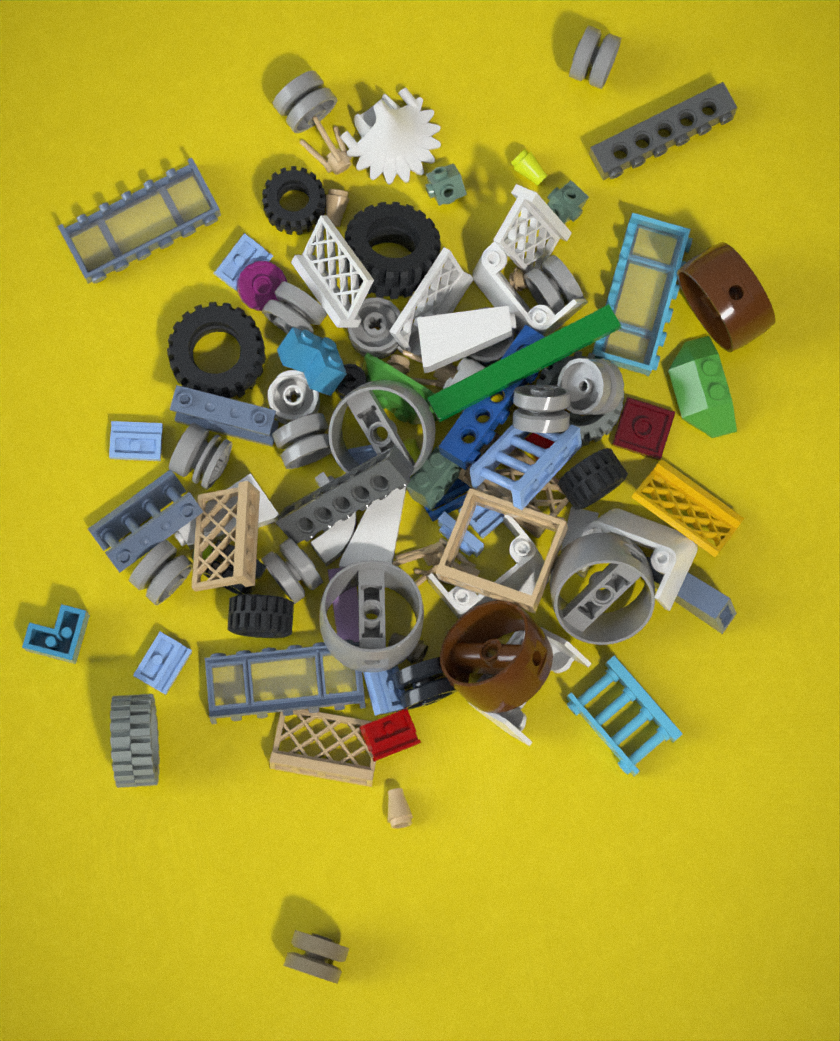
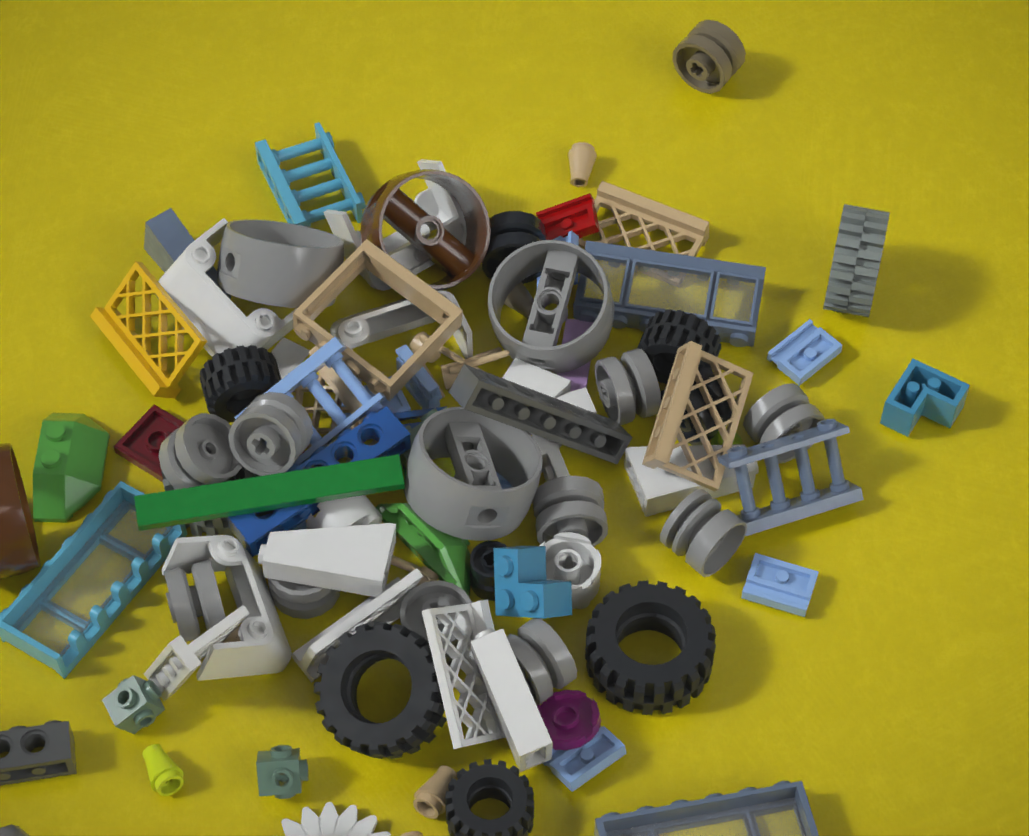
camera: 165 degrees left, 25 degrees down
sand blue fence [170,385,279,447] -> none
none -> white slope [470,628,553,772]

